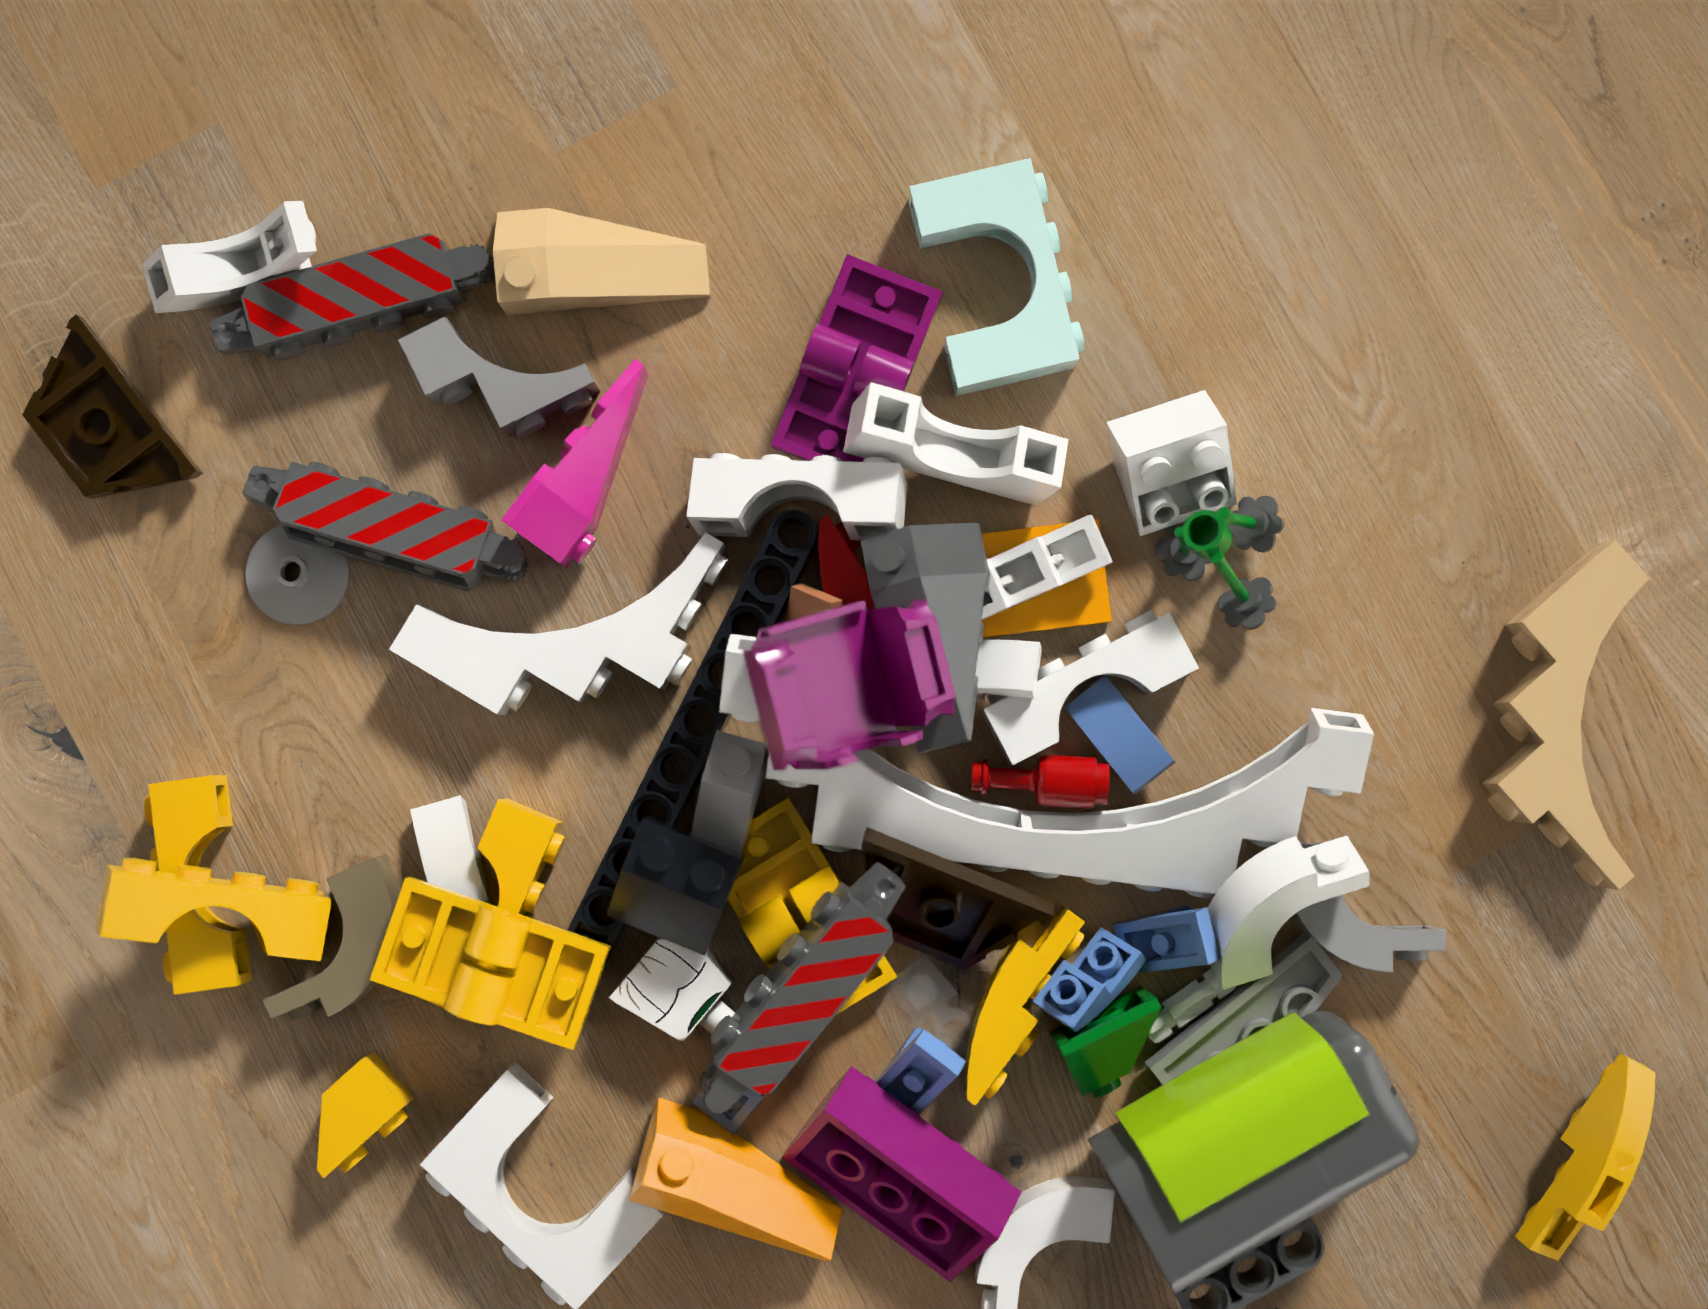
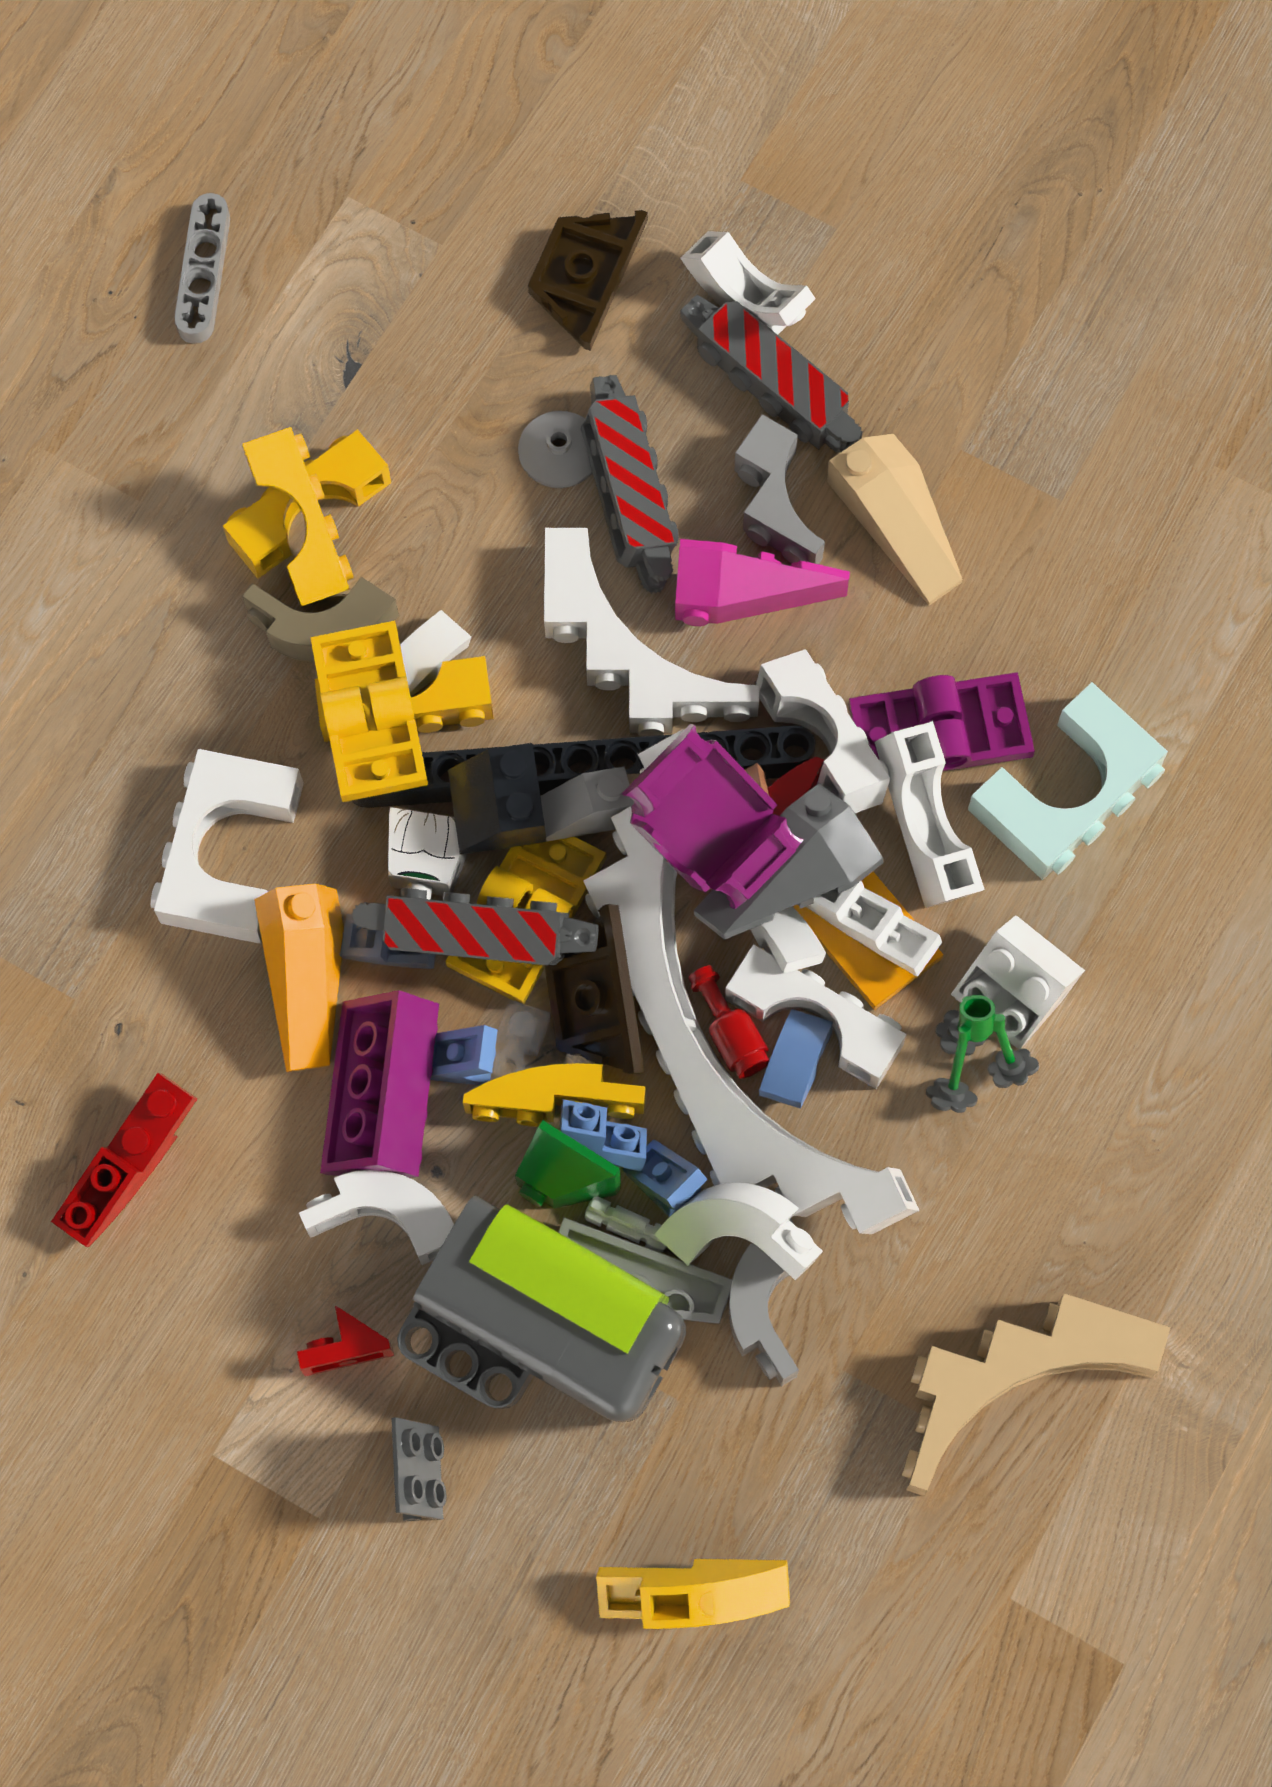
camera: 65 degrees right, 15 degrees down
yellow slope [317,1051,415,1178] -> none

